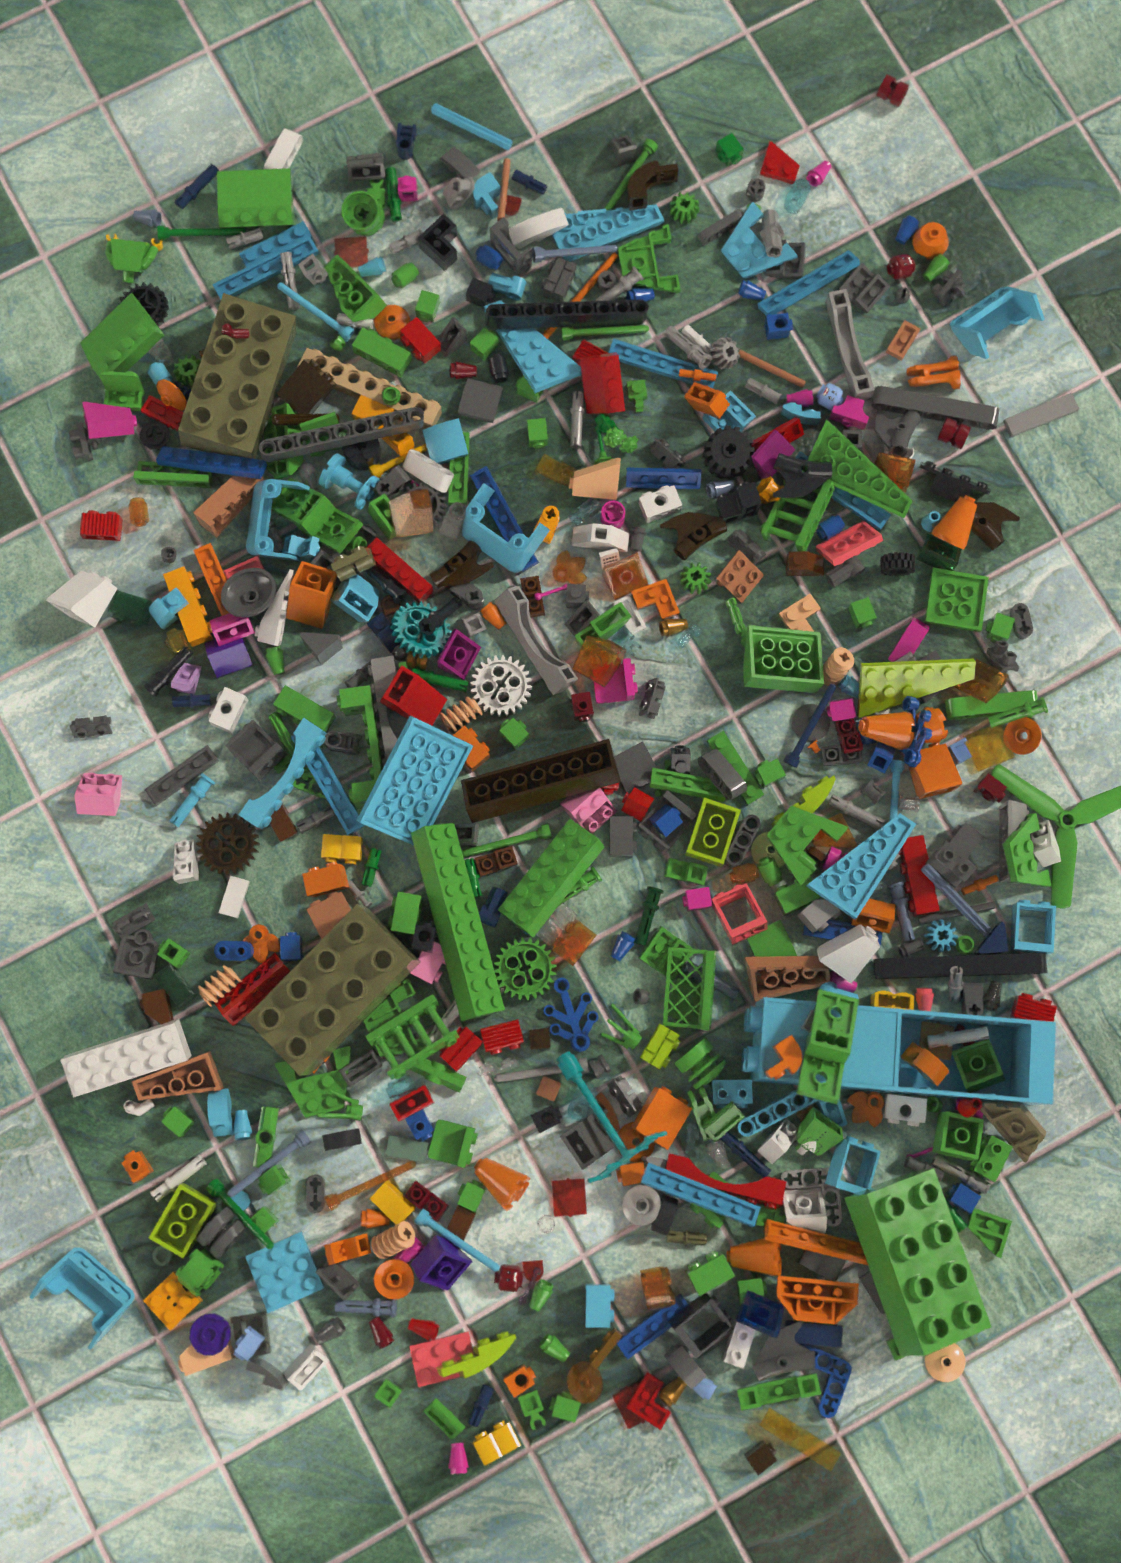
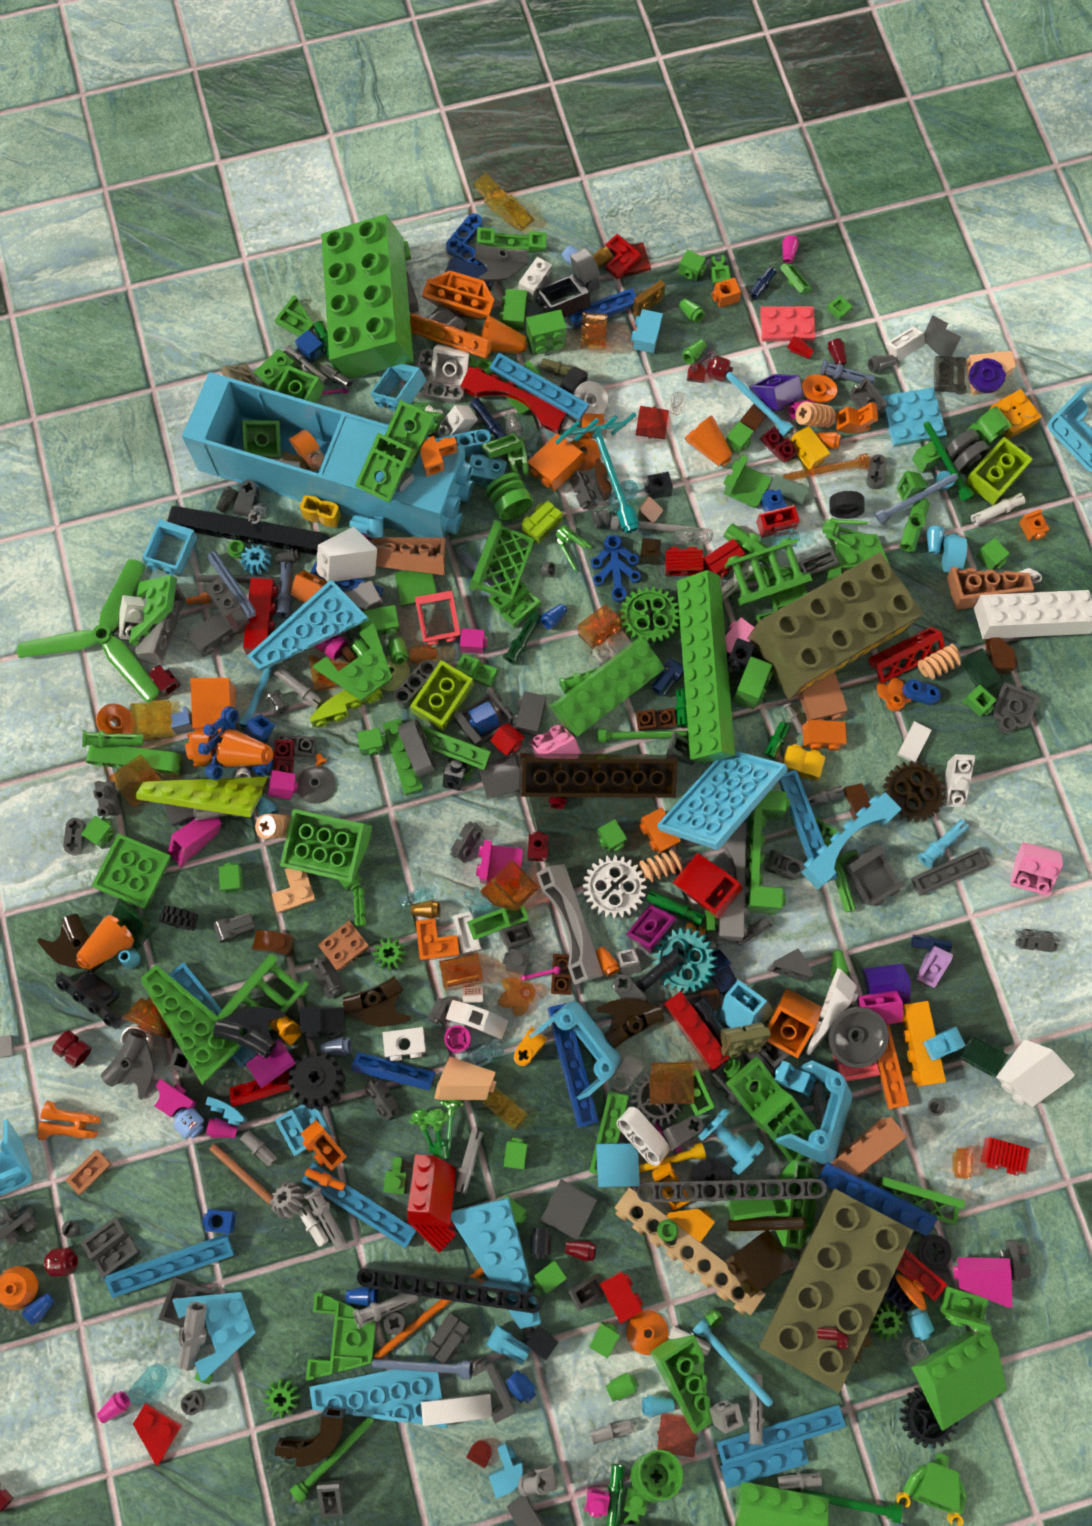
camera: 165 degrees left, 5 degrees down
dark grey hinge [112,903,156,940] -> none
black pin [144,646,193,697] -> none
clear yellow head [164,628,192,656] -> none
white brick [208,687,248,734] -> none
light blue brick [233,1326,265,1361] -> none
bright green brick [273,685,336,733] -> none
blue brick [280,932,303,961] -> none
bright green brick [352,327,412,378] -> none
black brick [418,213,458,271] -> none
lime slope [437,1331,516,1379] -> none
yellow brick [473,1420,521,1466] -> none
nougat bar [497,158,511,221] -> none
dark blue axle [512,169,547,194] -> none
dark grey slope [560,1114,615,1170] -> none
bright green piece [561,325,649,341] -> none
clear orange dish [567,1361,603,1404] -> none
dark grey beam [698,209,744,245] -> none
green brick [715,133,744,167] -> none
clear blue slope [736,1290,785,1339] -> none
blue cone [738,280,766,301] -> none
dark brown brick [744,1440,778,1475] -> none
dark blue piece [783,684,836,768] -> none
blue brick [816,515,845,541] -> none
coral plate [816,520,883,566] -> none
light grey arch [825,289,875,400] -> none
dark grey beam [871,386,1000,430] -> none
clear bush [898,795,920,813] -> none
coral cone [915,987,934,1011] -> none
bright green cone [923,254,950,282] -> none
dark blue slope [974,921,1008,955] -> none
red brick [1010,993,1057,1022] -> none

